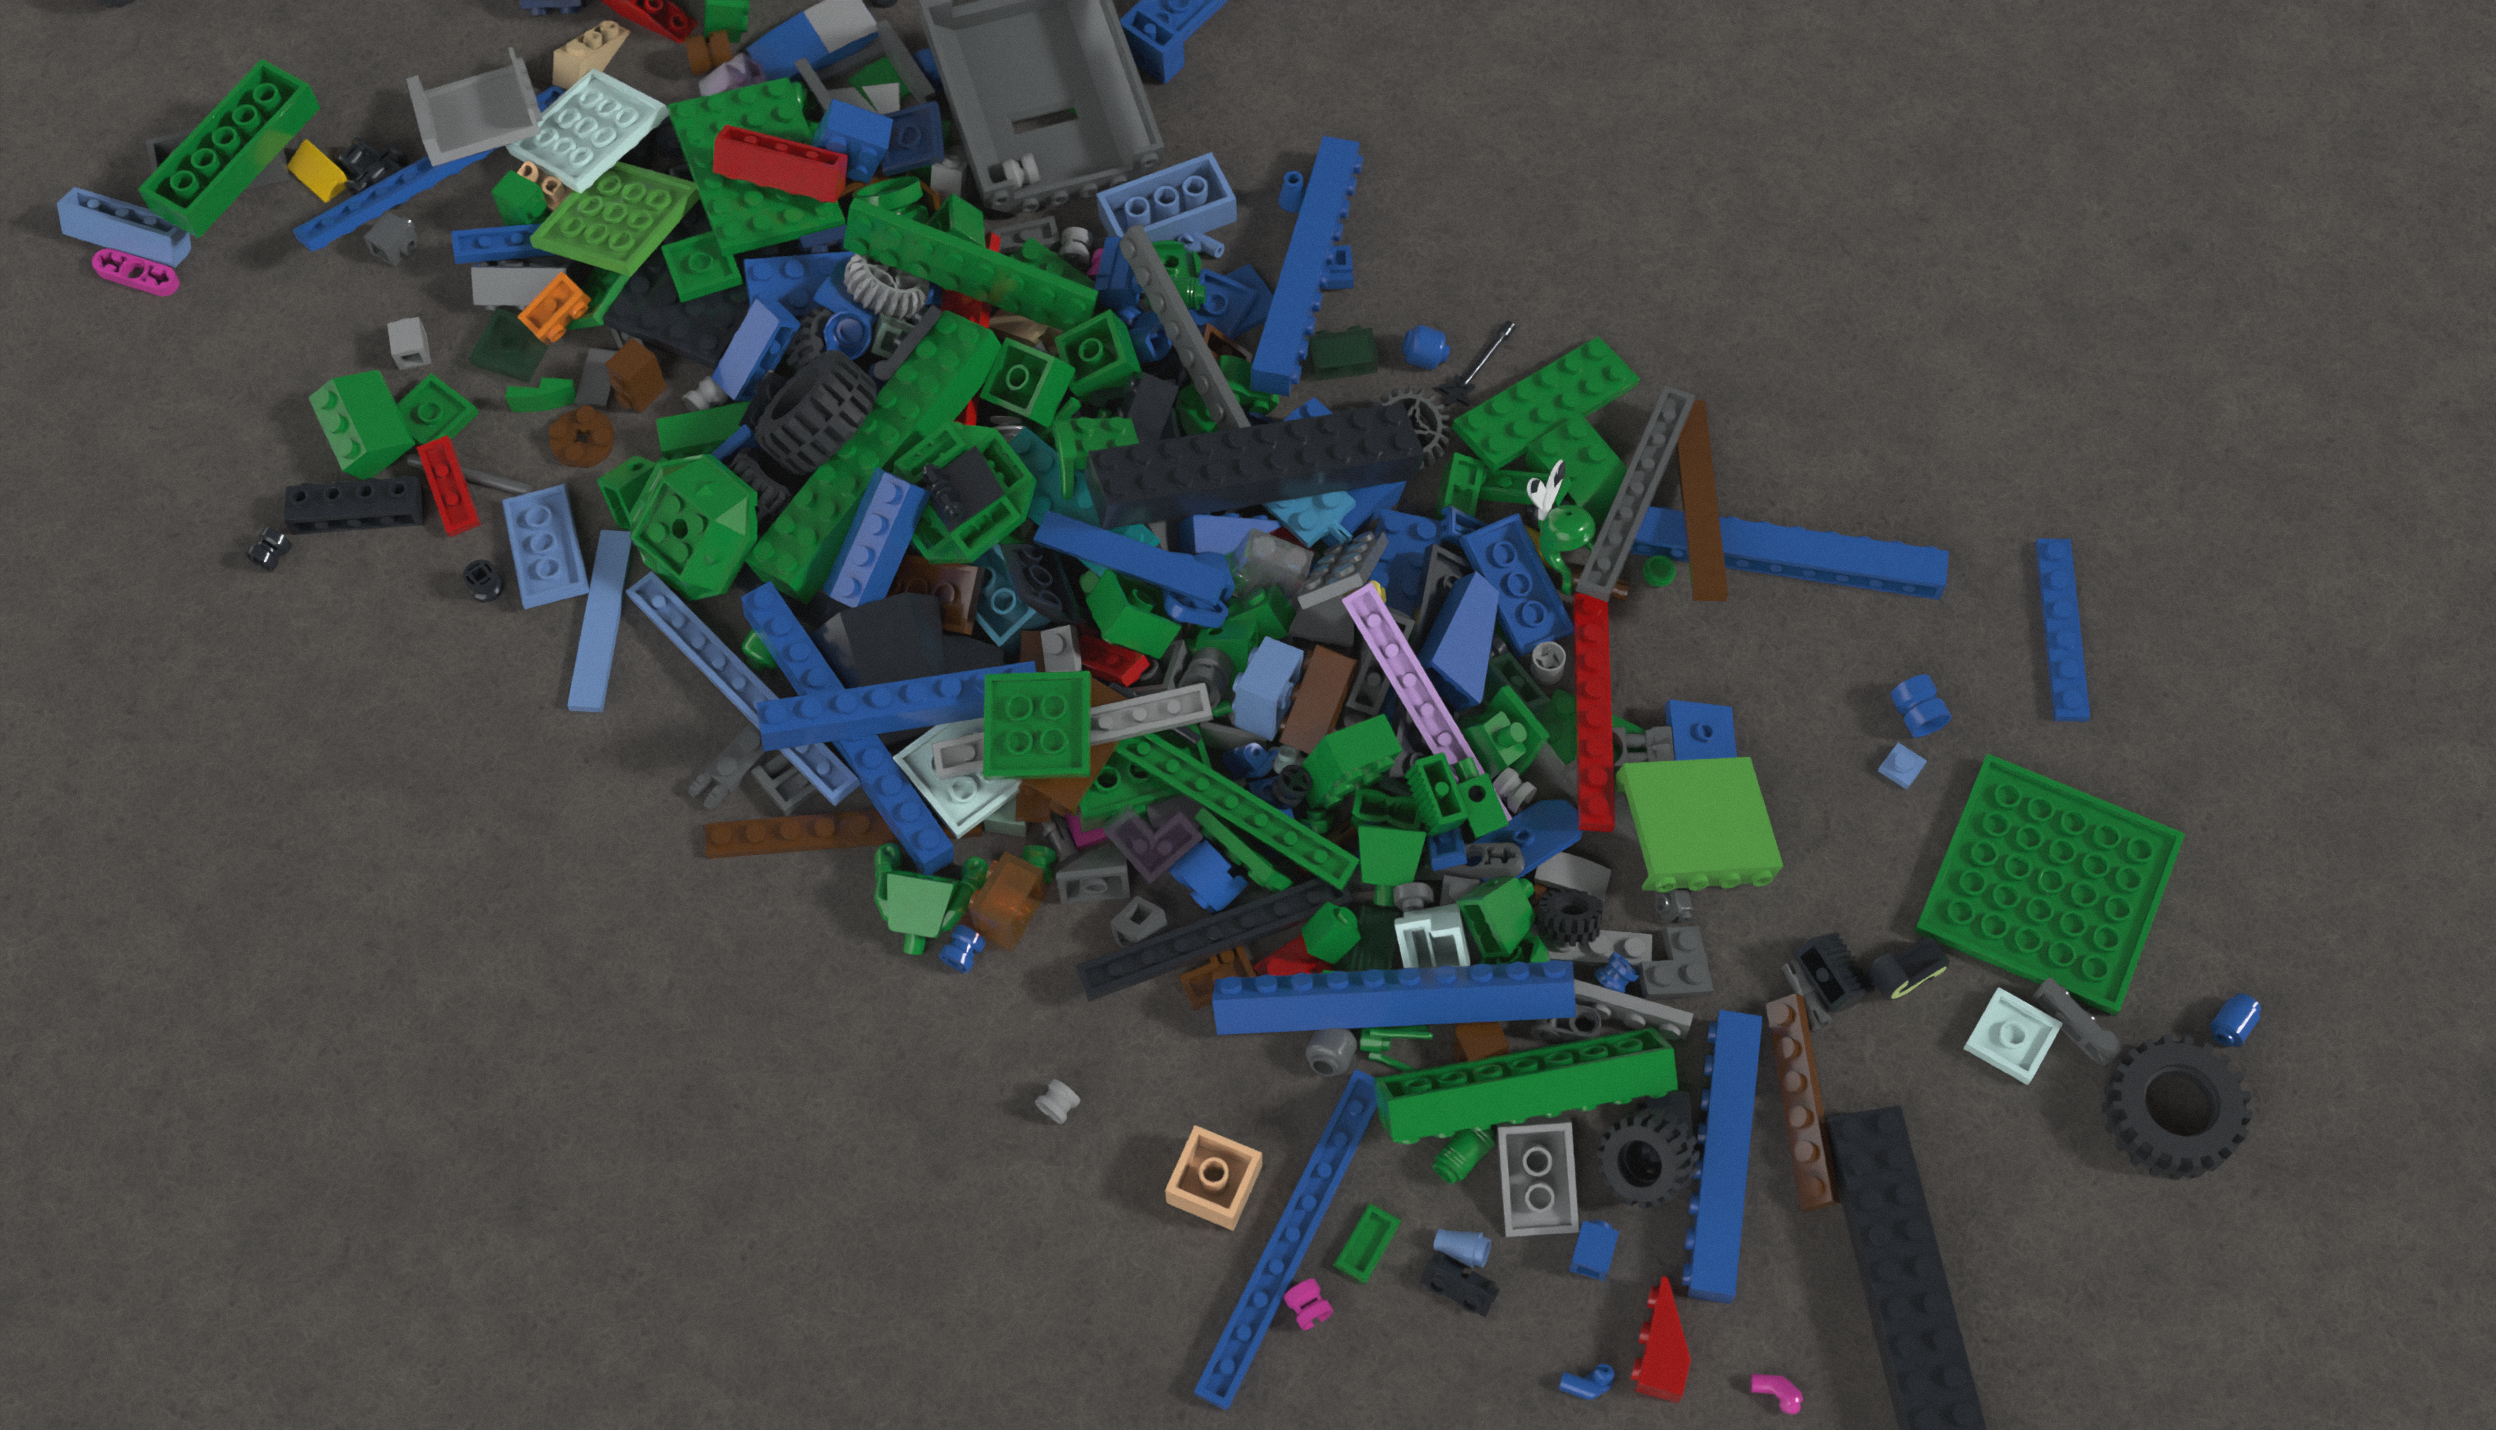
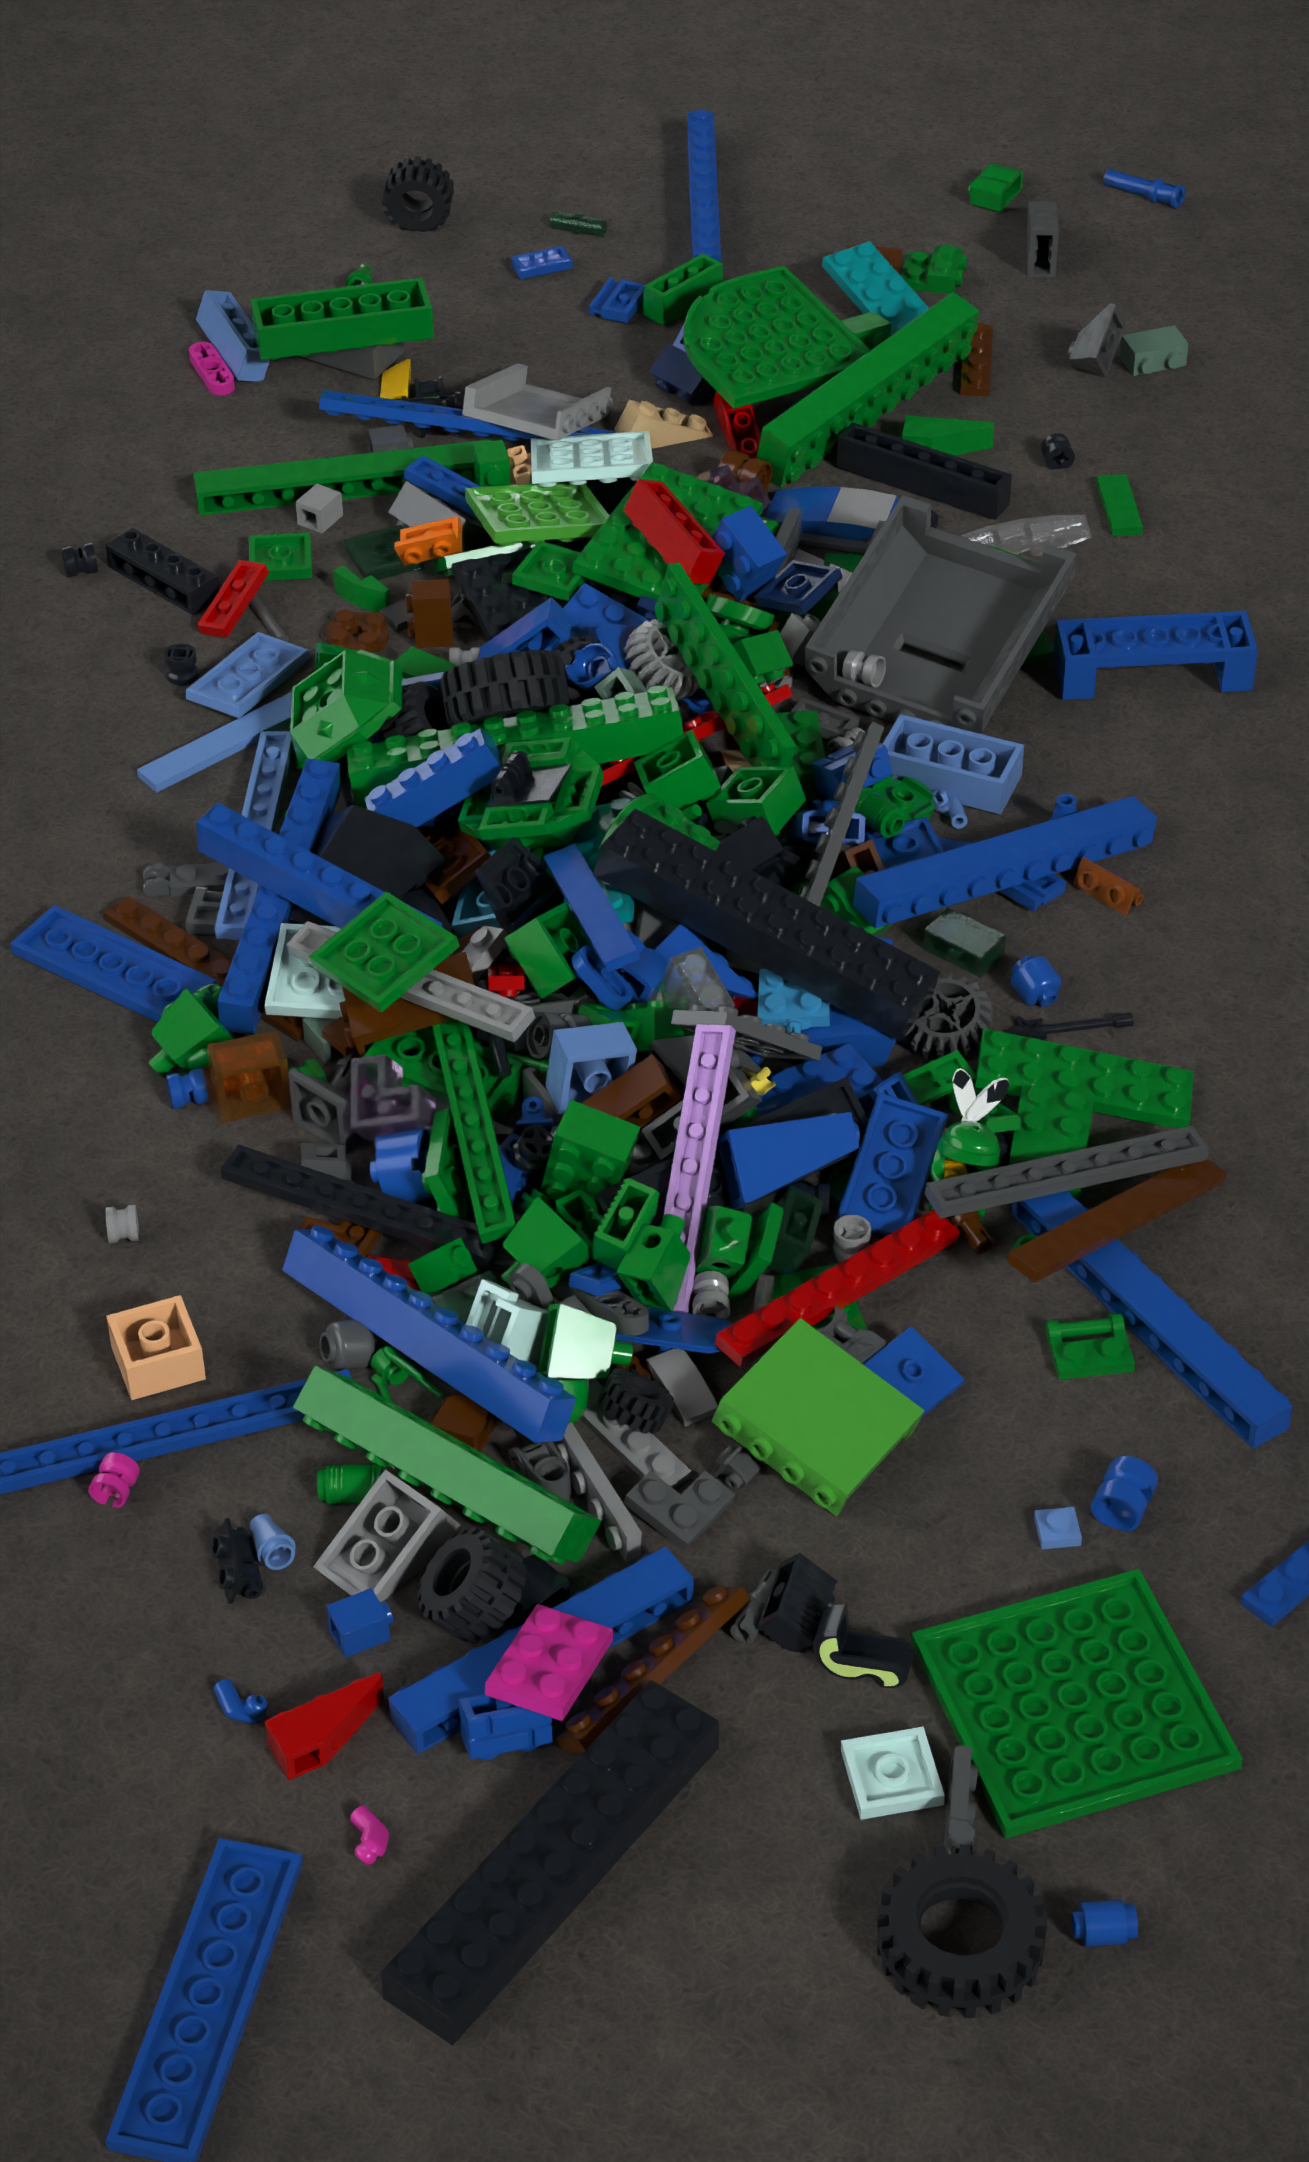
camera: 45 degrees right, 20 degrees down
green slope [308,370,415,480] -> none
black plate [874,304,943,381] -> none
green tile [1333,1203,1401,1285] -> none
blue wheel [1594,952,1640,993] -> none
none -> blue plate [10,905,217,1022]
none -> green brick [193,439,491,516]
none -> green cone [346,265,373,287]
none -> blue brick [458,1694,553,1760]
none -> dark pink plate [485,1604,613,1721]
none -> green plate [1045,1313,1135,1380]
none -> dark orange hinge [1072,857,1144,916]

